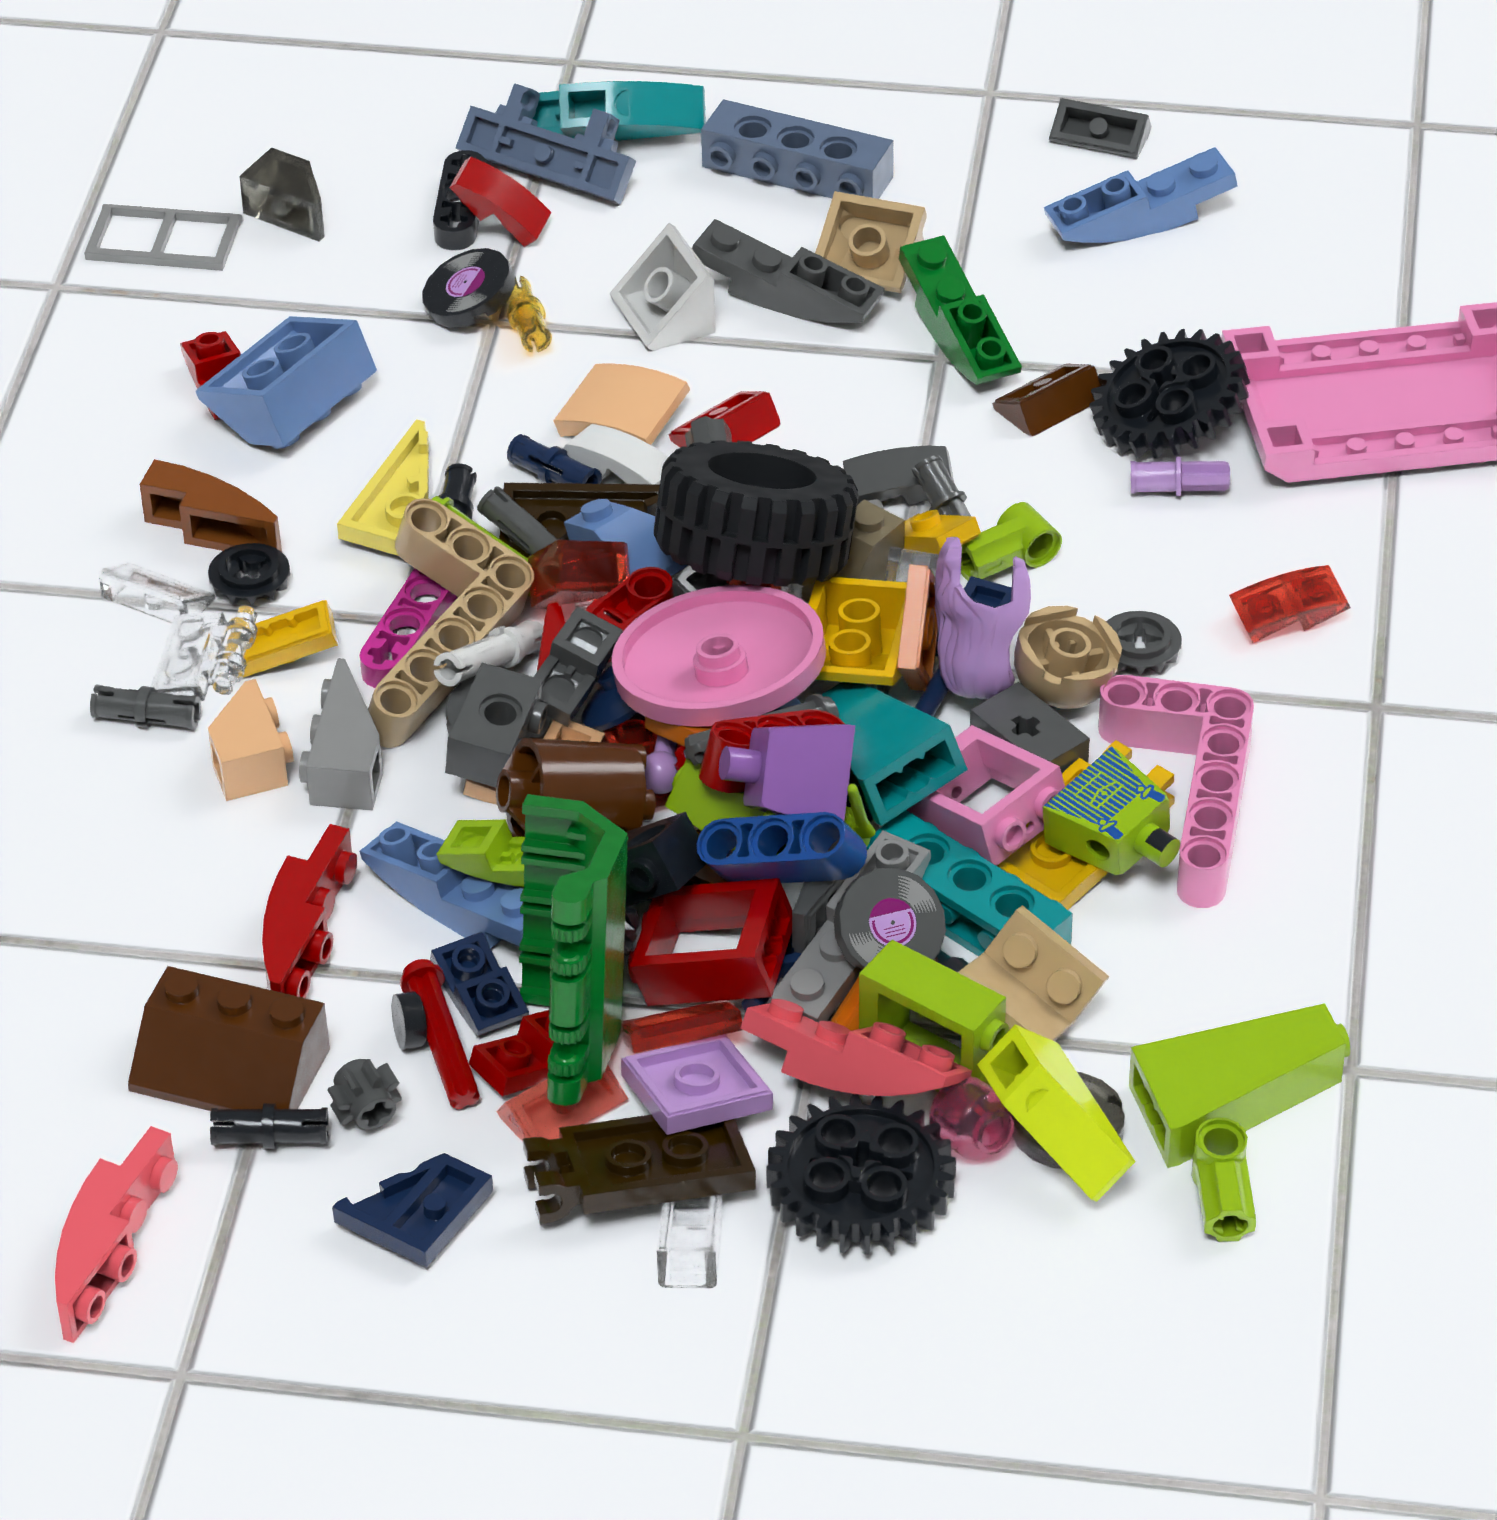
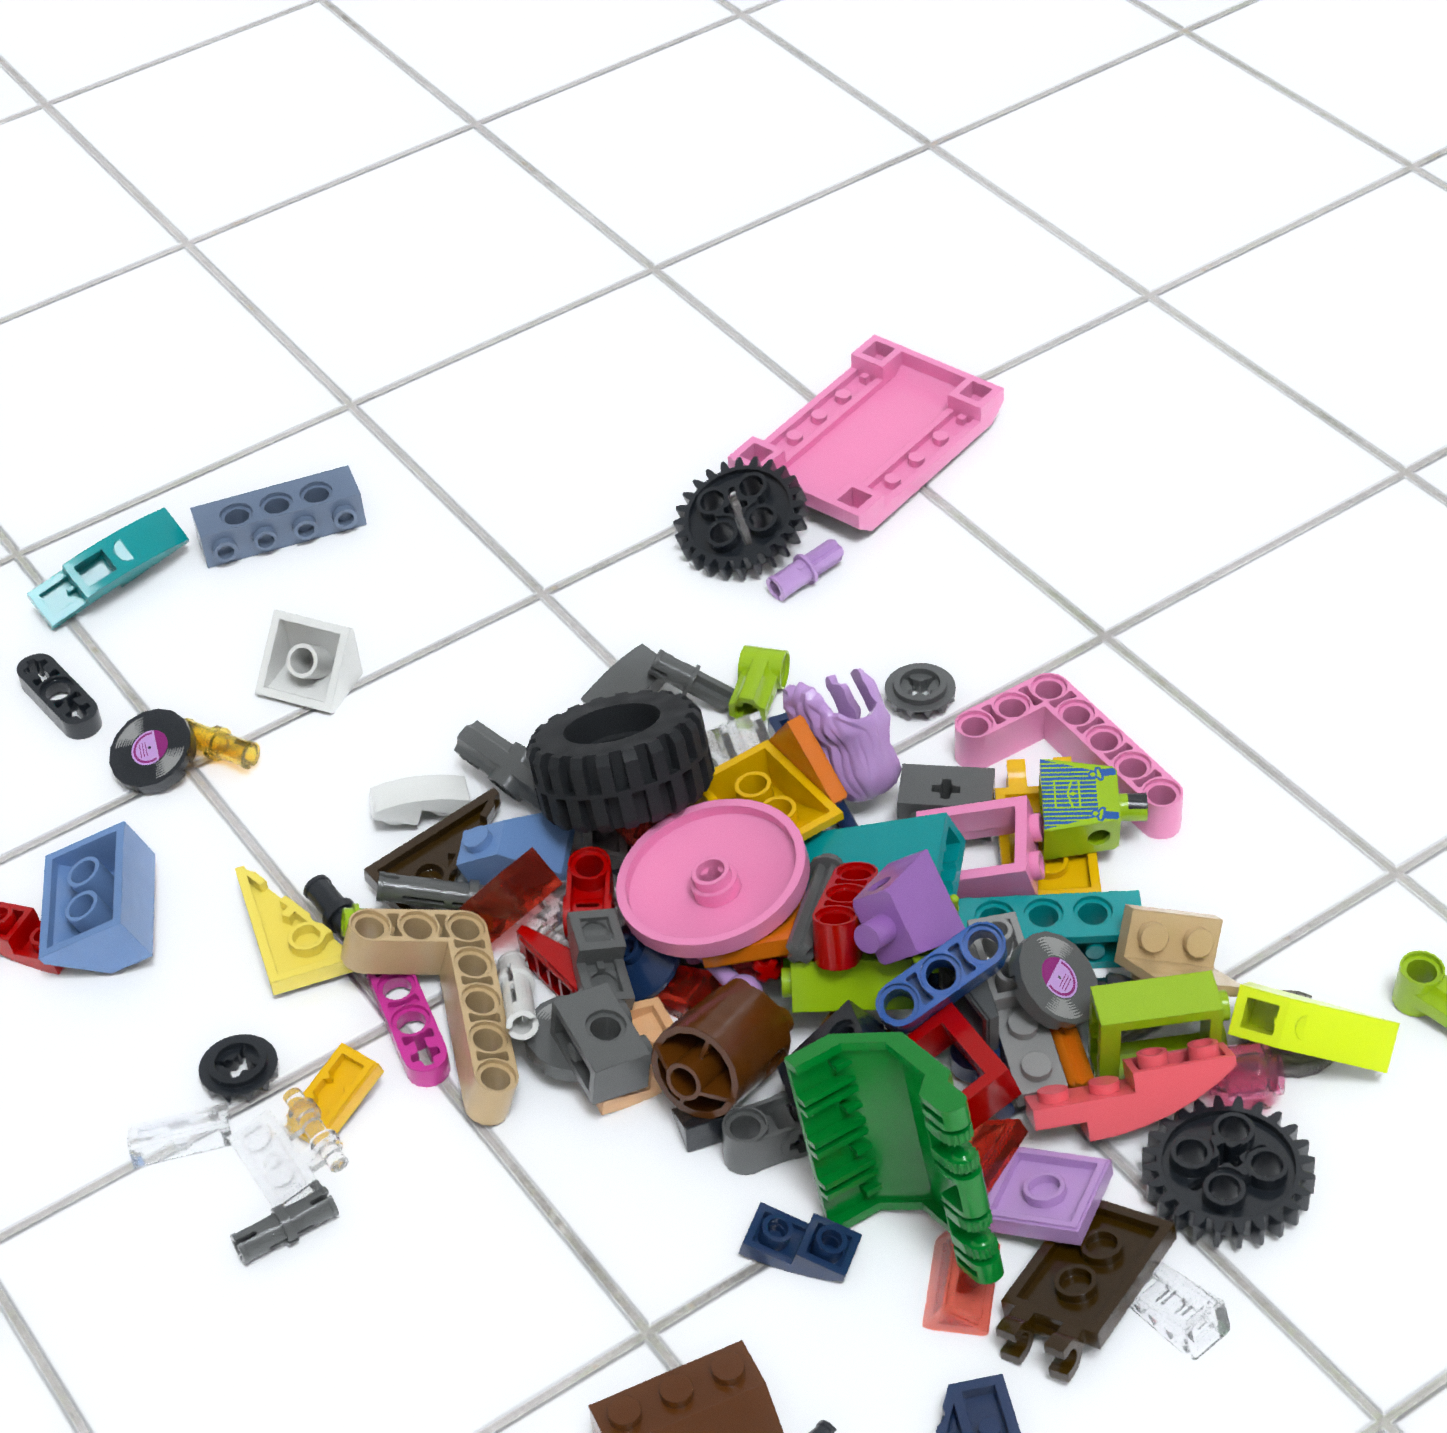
camera: 40 degrees left, 0 degrees up
dark orange slope [139,459,282,552] -> none
light nougat slope [208,679,294,801] -> none
red slope [262,824,357,998] -> none
light grey slope [299,658,383,811] -> none
dark grey gear [327,1059,402,1130] -> none
medium blue slope [359,821,524,948] -> none
black tile [391,991,427,1050] -> none
red axle [400,959,480,1110] -> none
lime slope [436,819,525,887] -> none
red slope [449,157,552,247] -> none
sand blue hinge [455,83,636,205] -> none
red slope [469,1010,554,1097] -> none
dark blue pin [507,434,602,484] -> none
light nougat slope [553,363,690,445] -> none
red slope [668,391,781,447] -> none
dark grey slope [692,219,885,323] -> none
tan slope [815,191,927,293] -> none
green slope [898,235,1022,385] -> none
yellow plate [904,510,981,555] -> none
reddish brown slope [992,363,1101,436] -> none
tan cylinder [1013,605,1122,709] -> none
medium blue slope [1043,147,1238,243] -> none
dark grey slope [1049,98,1152,159] -> none
lime slope [1128,1003,1350,1168] -> none
clear red slope [1229,565,1351,643] -> none

